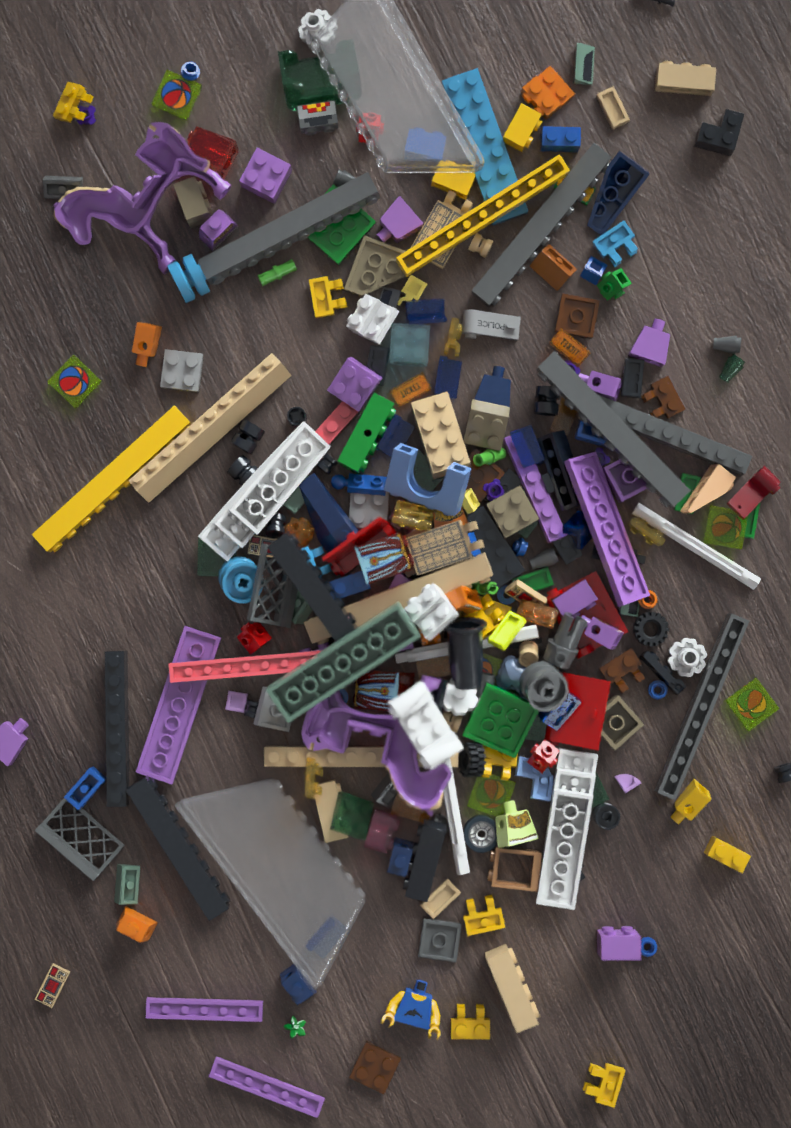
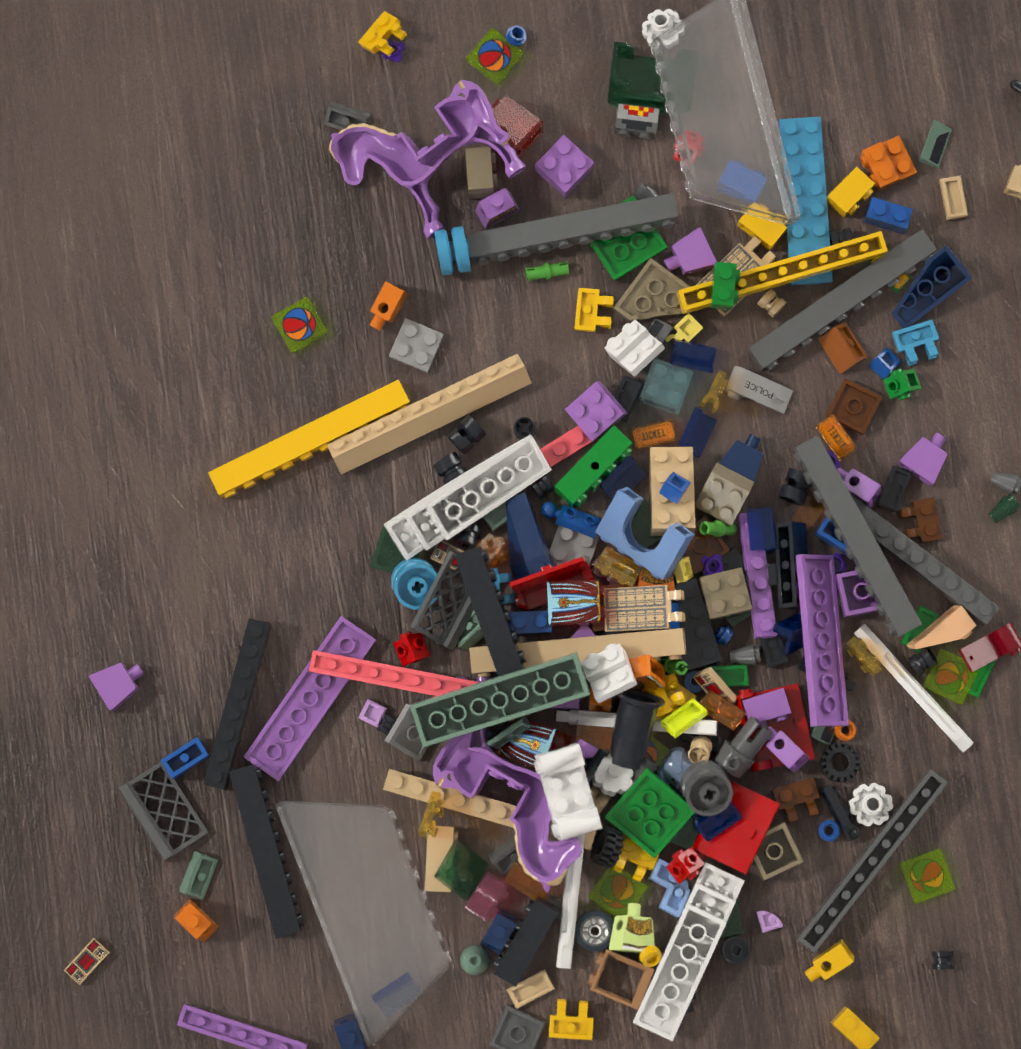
camera: 20 degrees right, 5 degrees down
none -> sand green brick [460,945,490,975]
none -> sand green slope [487,715,531,749]
none -> yellow tile [639,945,662,967]
none -> blue slope [660,472,691,504]
none -> green brick [710,262,740,310]
none -> black wheel [829,228,853,246]
none -> black wheel [908,647,938,675]

